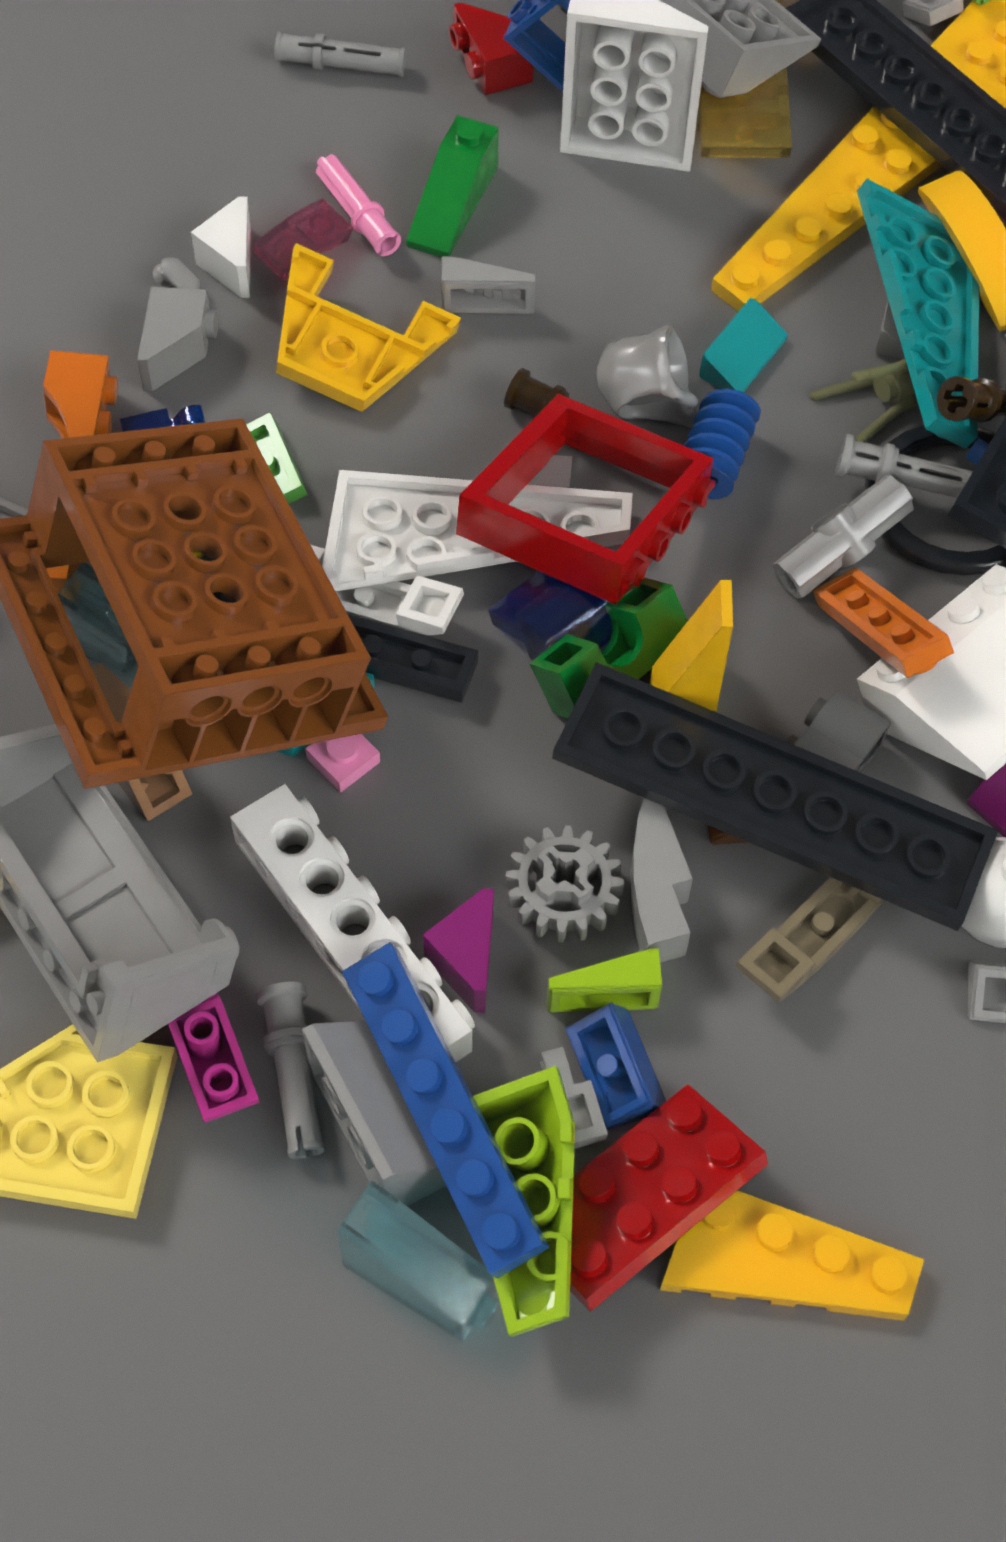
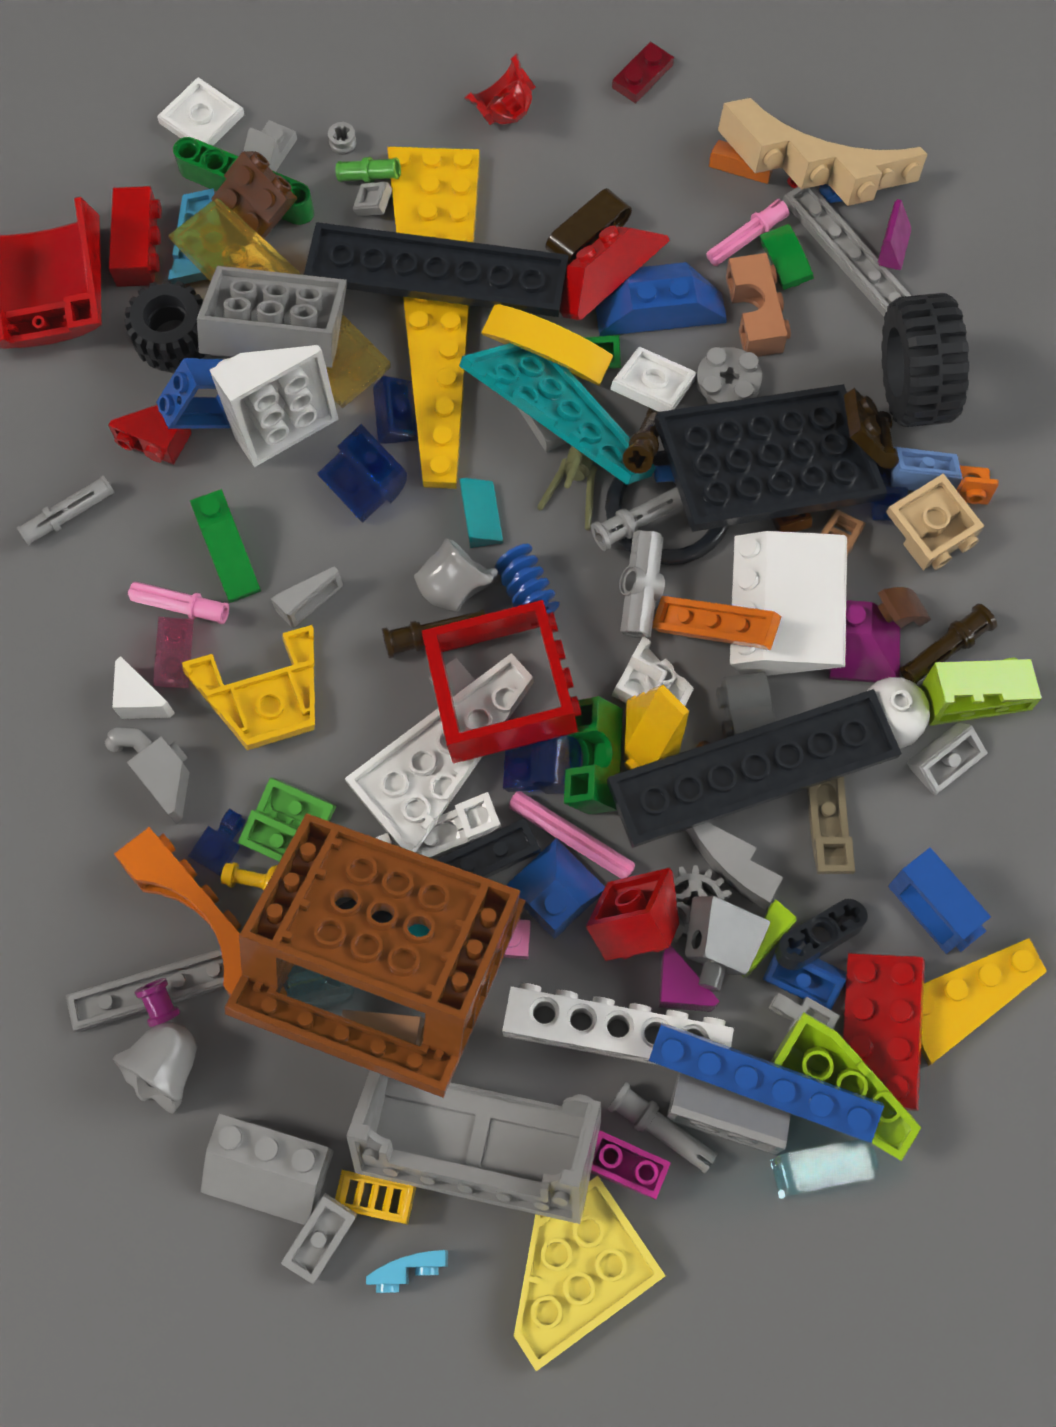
camera: 40 degrees left, 10 degrees up
none -> clear blue brick [317,424,407,523]
none -> clear blue slope [373,376,418,444]
none -> blue slope [506,838,605,939]
none -> bright pink axle [509,791,635,879]
none -> red slope [585,867,679,961]
none -> white slope [611,637,694,706]
none -> torso [685,896,770,991]
none -> black beam [775,899,868,970]
none -> blue window [888,847,991,954]

